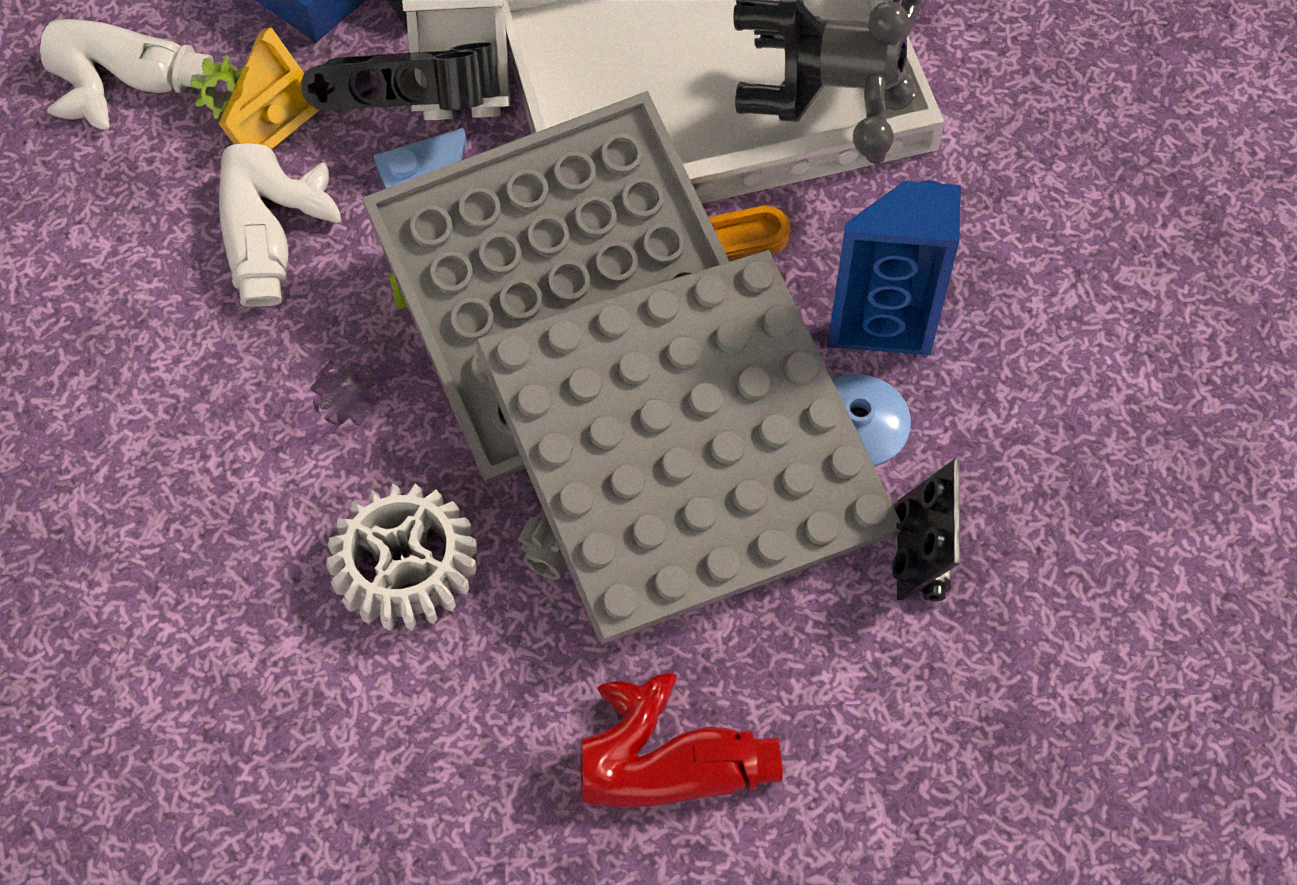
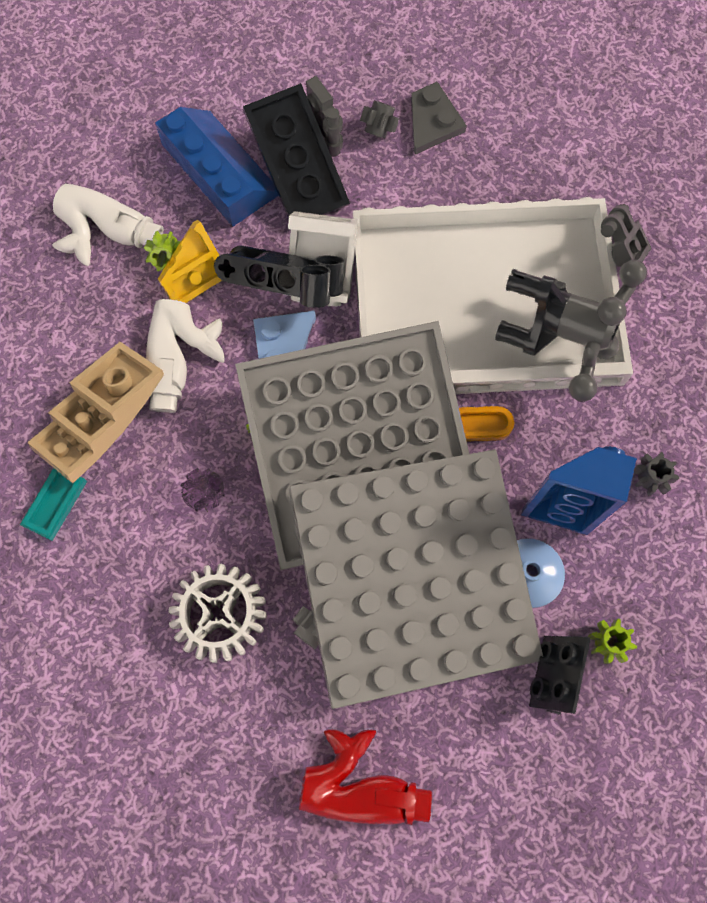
camera: 10 degrees right, 10 degrees up
none -> teal tile [19,468,88,541]
none -> tan slope [27,342,164,483]
none -> lime gear [588,618,637,664]
none -> dark grey gear [634,452,679,496]

